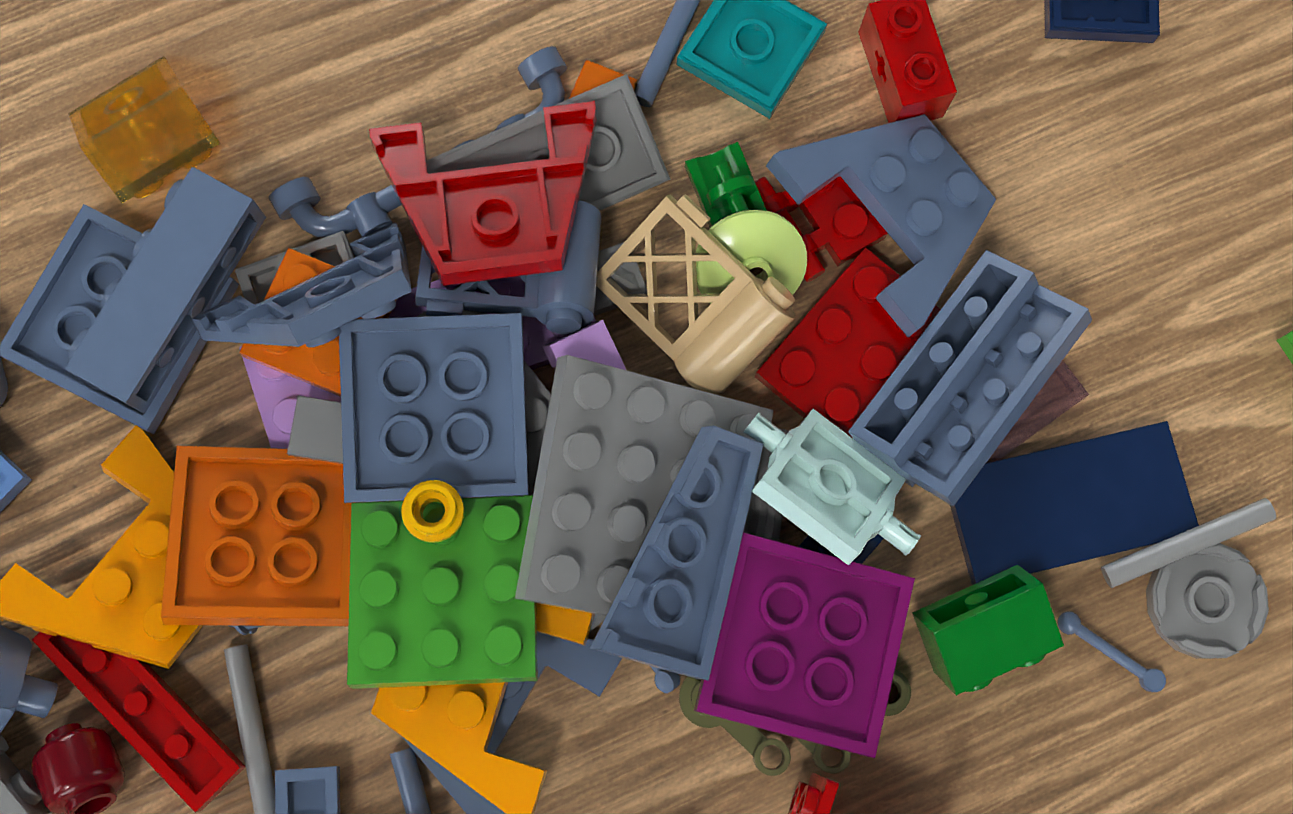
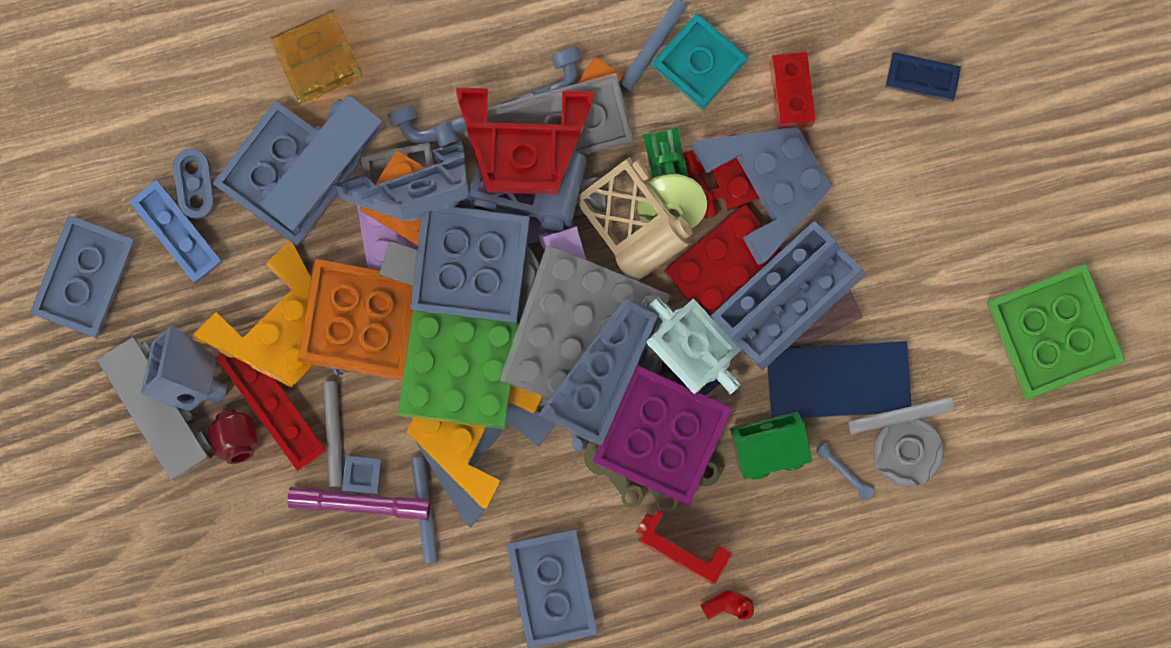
camera: 10 degrees right, 5 degrees up
yellow plate [401,480,465,543] -> none

